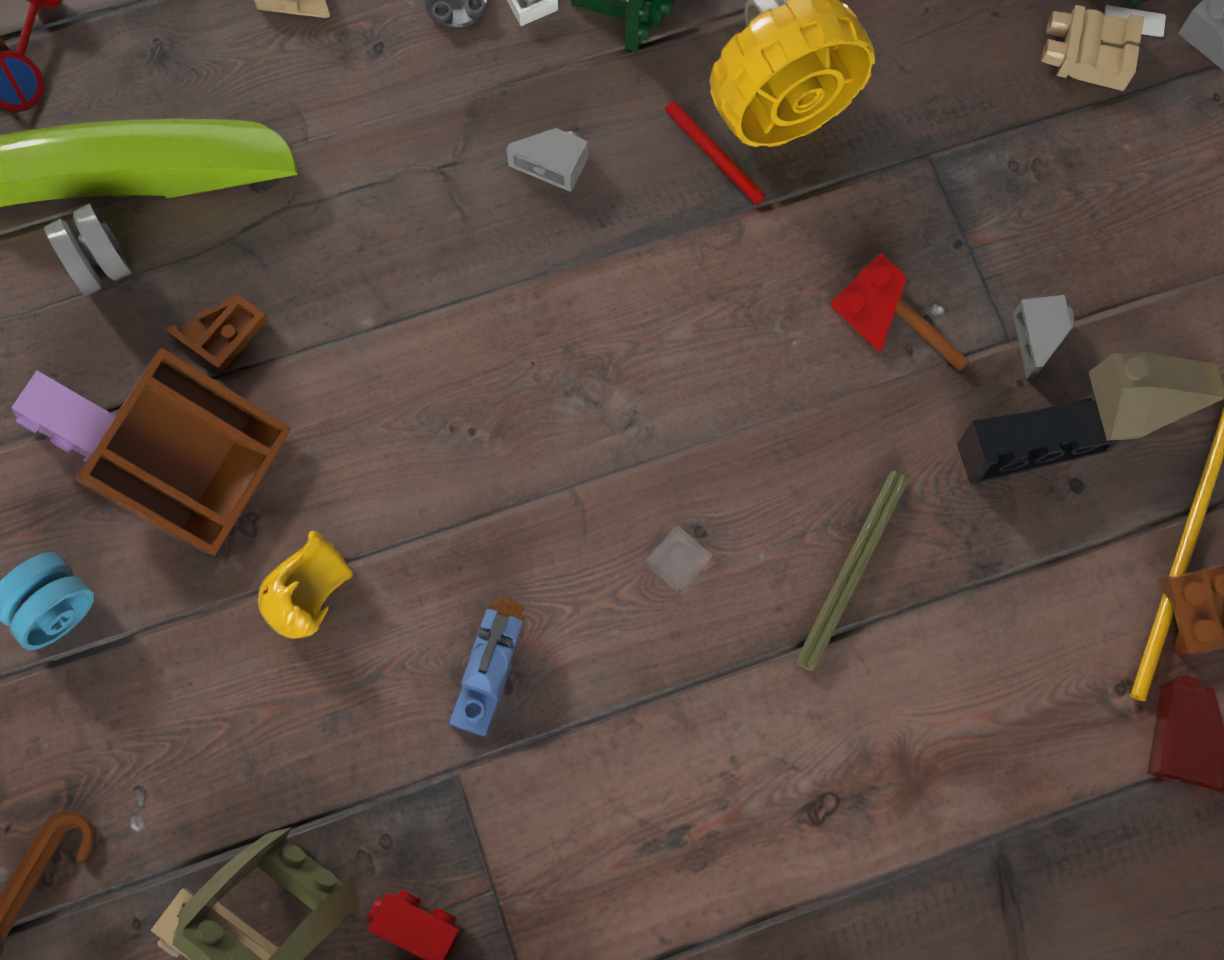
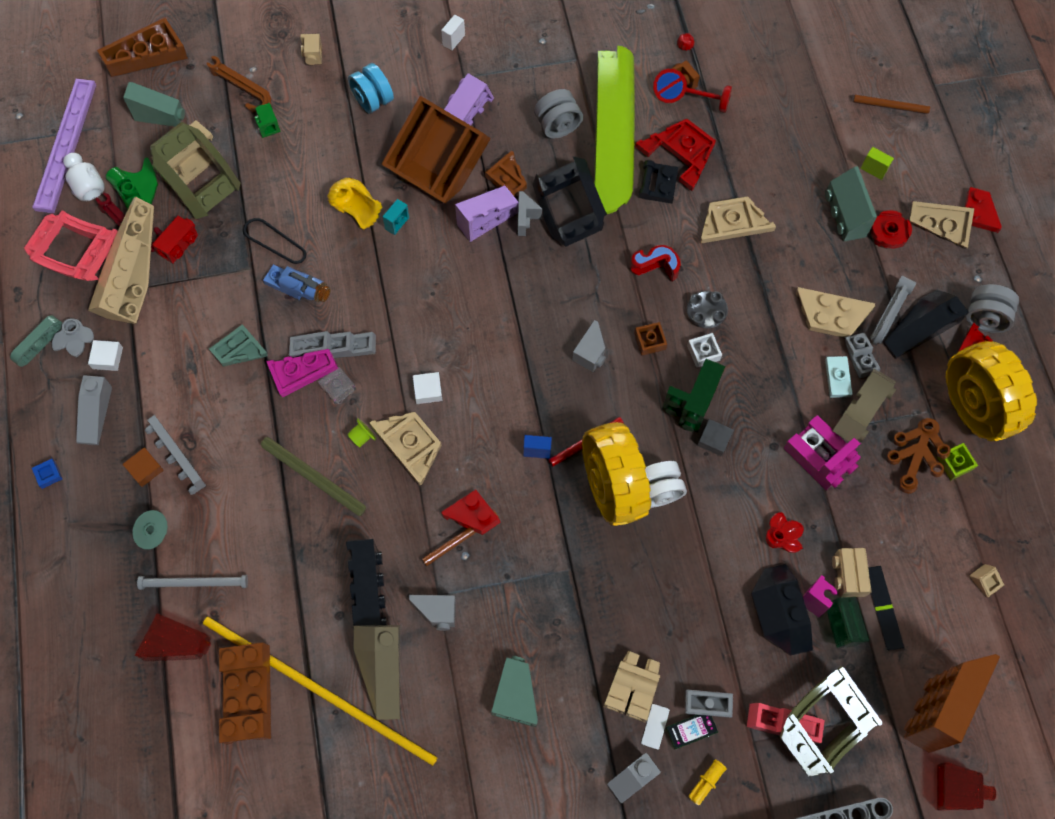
camera: 95 degrees right, 5 degrees down
none -> dark orange piece [123,447,164,487]
none -> sand green piece [132,510,168,549]
none -> light grey bar [137,575,248,590]
none -> light grey hinge [145,415,206,495]
none -> sand green wing [209,324,268,367]
none -> black piece [243,218,307,264]
none -> green brick [254,103,281,138]
none -> dark pink wing [266,349,339,397]
none -> light grey slope [289,331,376,358]
none -> lime piece [347,418,376,448]
none -> tan wing [369,412,442,485]
none -> teal piece [383,199,409,235]
none -> white piece [413,372,442,404]
none -> lavender wedge [455,186,519,242]
none -> sand green slope [491,656,538,728]
none -> light grey slope [518,191,542,236]
none -> blue piece [523,435,552,459]
none -> black wedge [533,156,607,247]
none -> red animal [630,245,681,282]
none -> dark orange piece [634,322,667,356]
none -> red wing [635,119,716,191]
none -> black plate [638,160,678,204]

